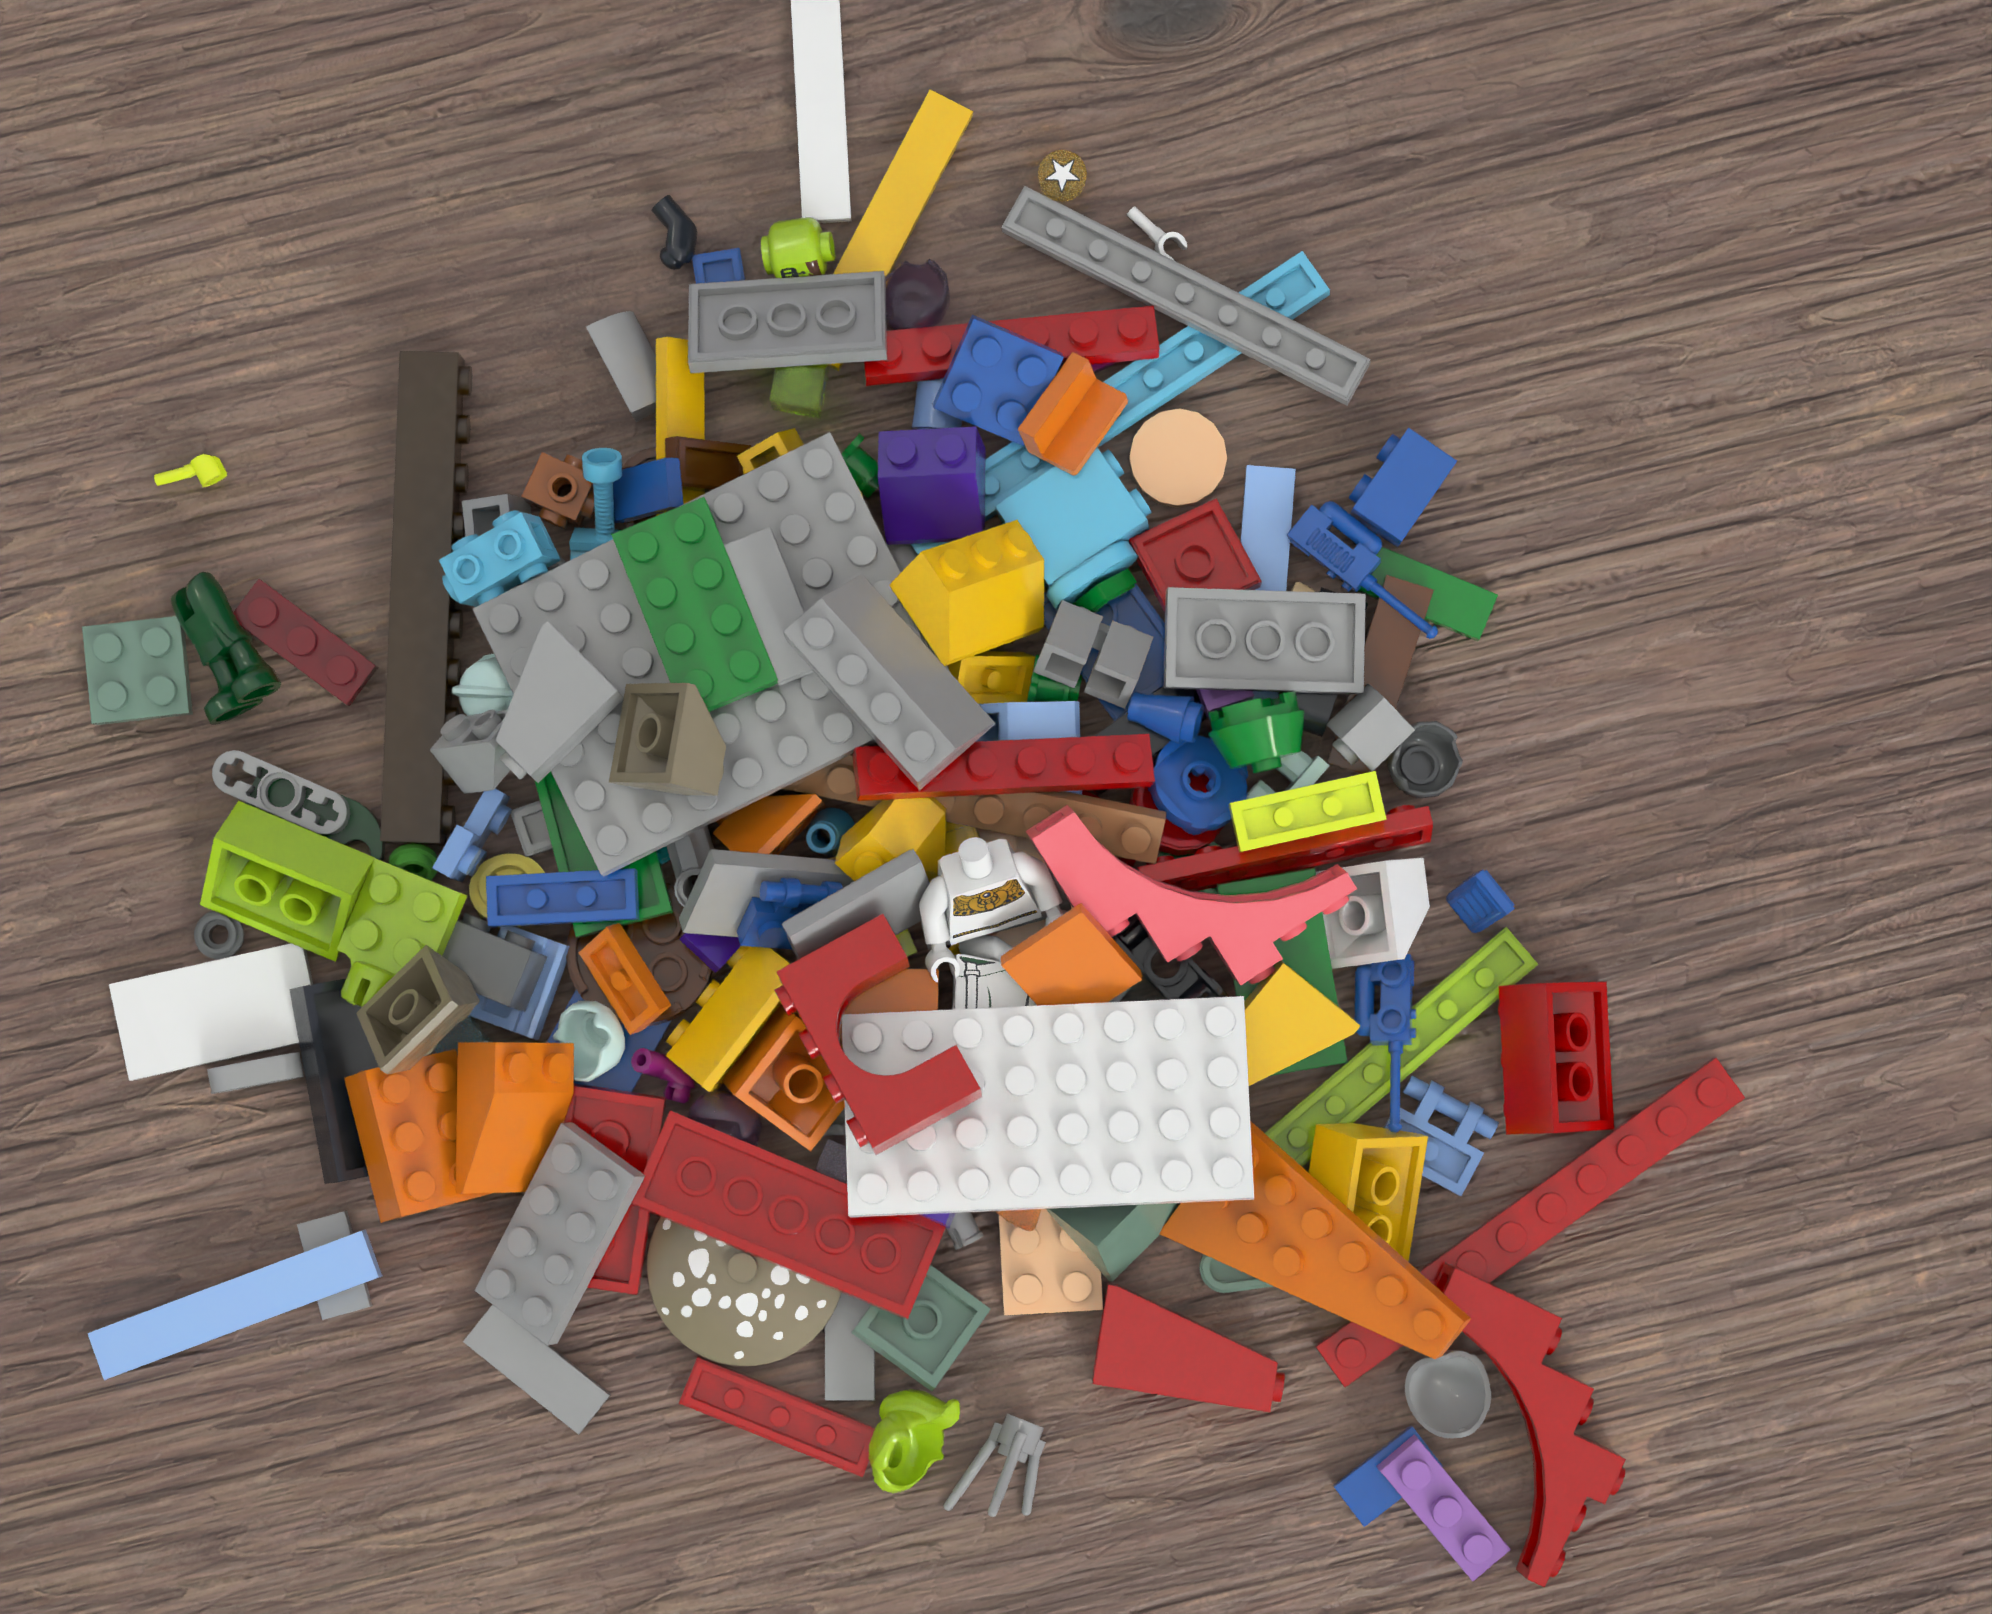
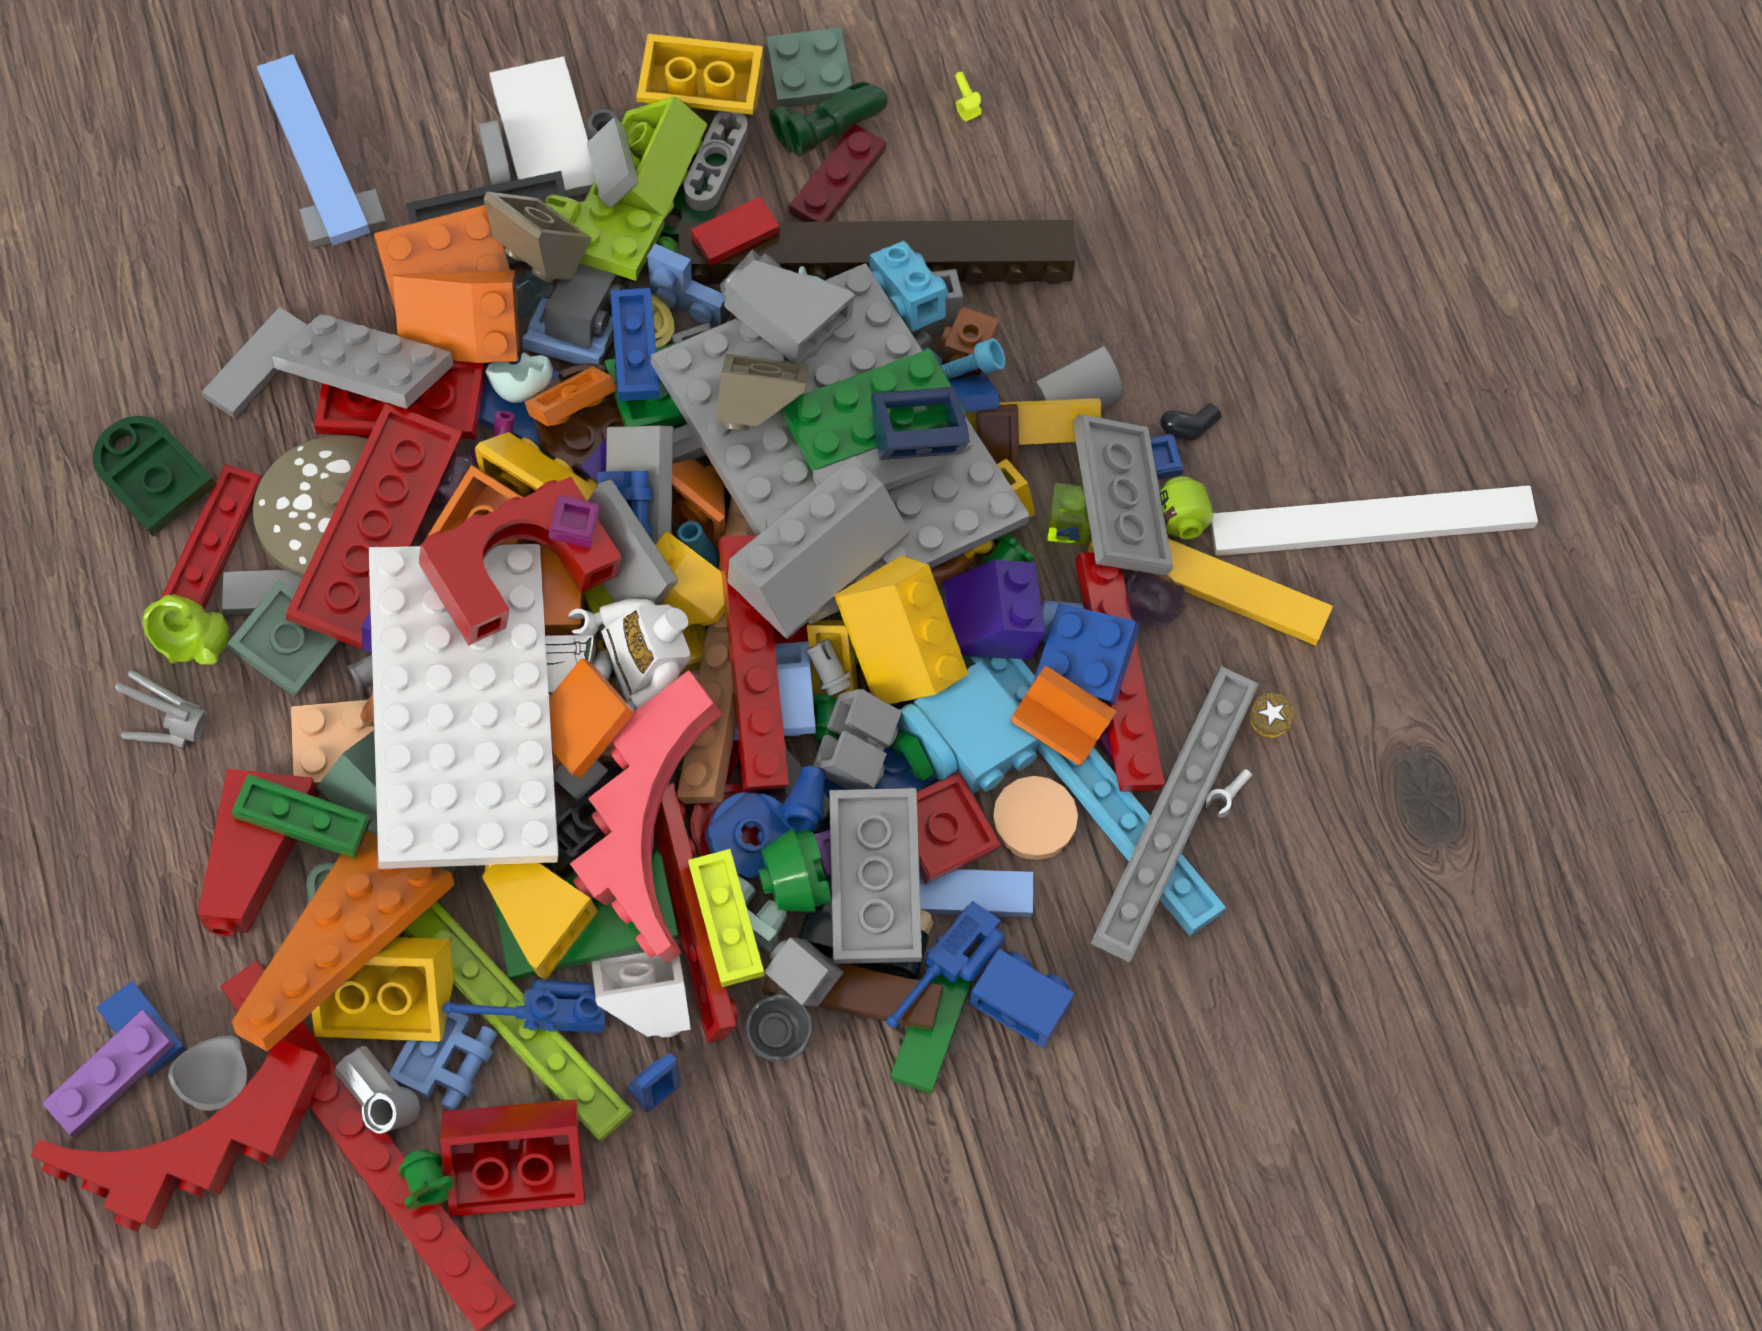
camera: 80 degrees right, 20 degrees down
none -> dark green tile [93,416,217,537]
none -> green tile [231,774,371,859]
none -> light grey piece [335,1046,420,1133]
none -> green brick [398,1149,454,1209]
none -> magenta tile [548,495,600,548]
none -> light grey tile [587,117,638,208]
none -> yellow slope [636,34,763,115]
none -> red tile [691,196,780,267]
none -> light grey pin [805,638,851,696]
none -> dark blue tile [871,387,970,460]

